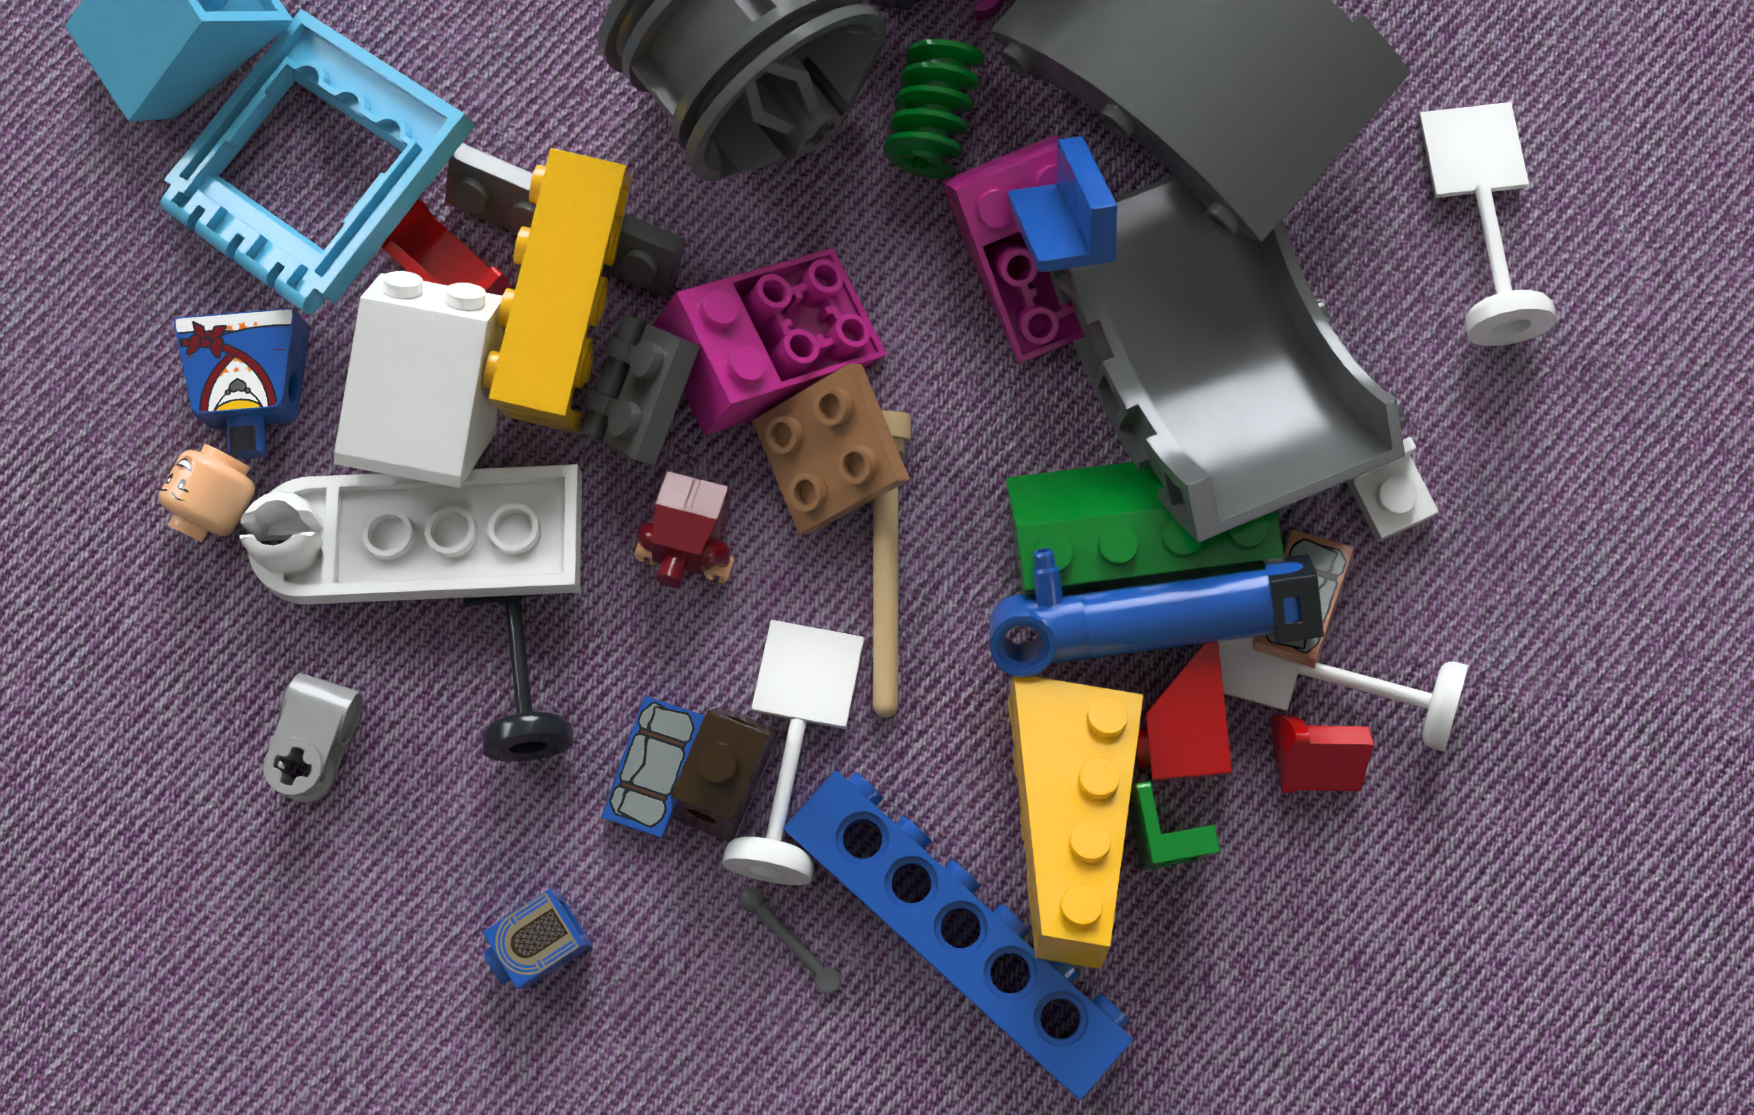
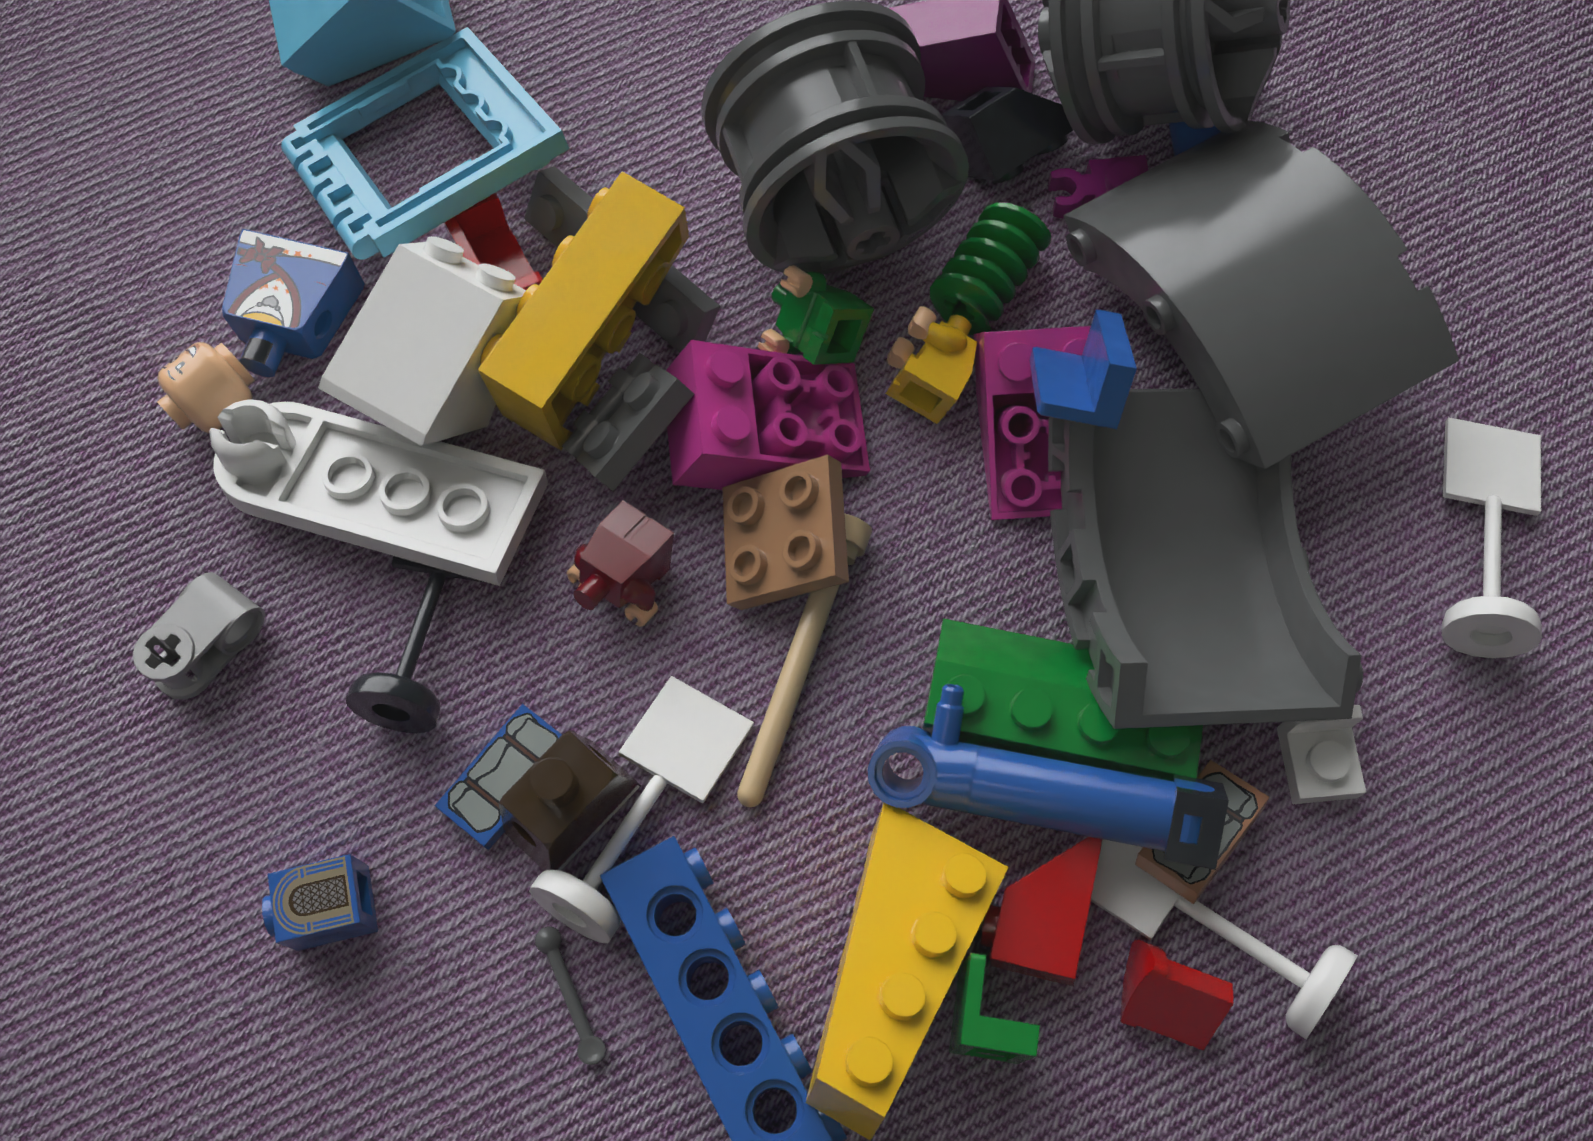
camera: 15 degrees right, 10 degrees down
none -> green piece [758,265,874,365]
none -> yellow piece [885,306,977,424]

